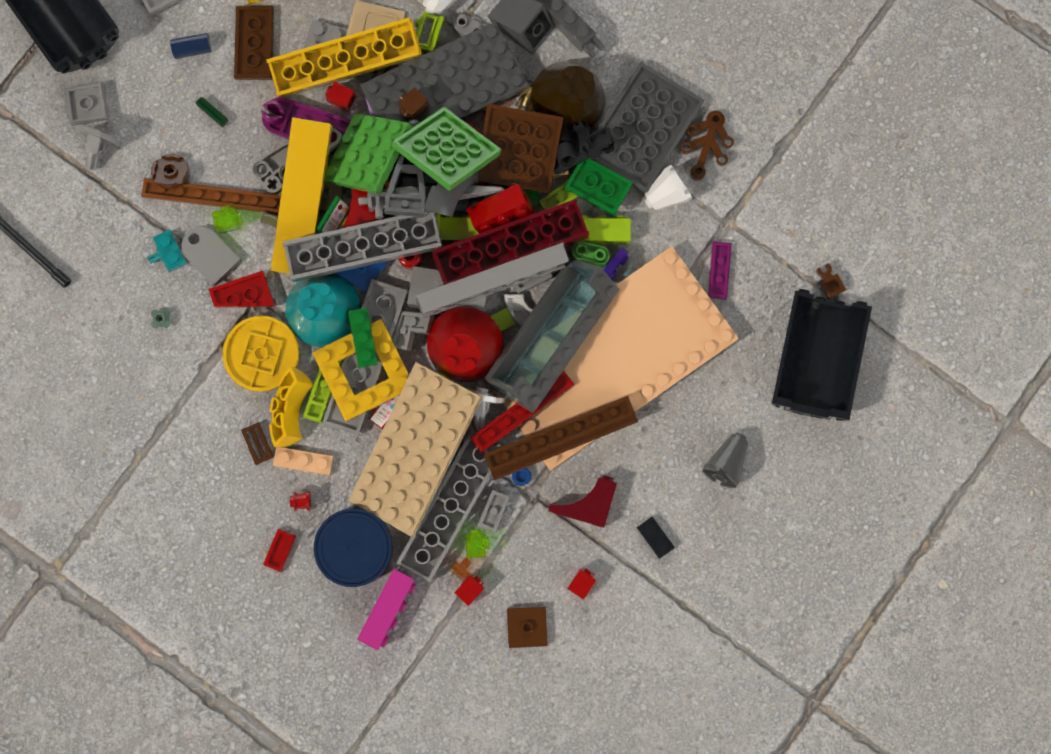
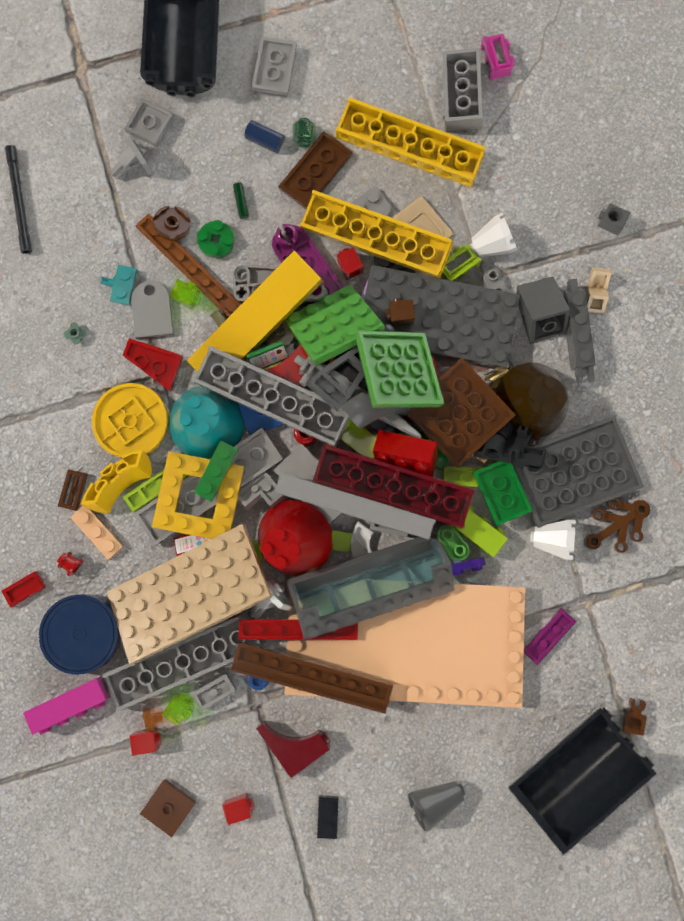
camera: 40 degrees right, 0 degrees up
none -> green plate [197,220,235,259]
none -> clear green head [292,117,316,148]

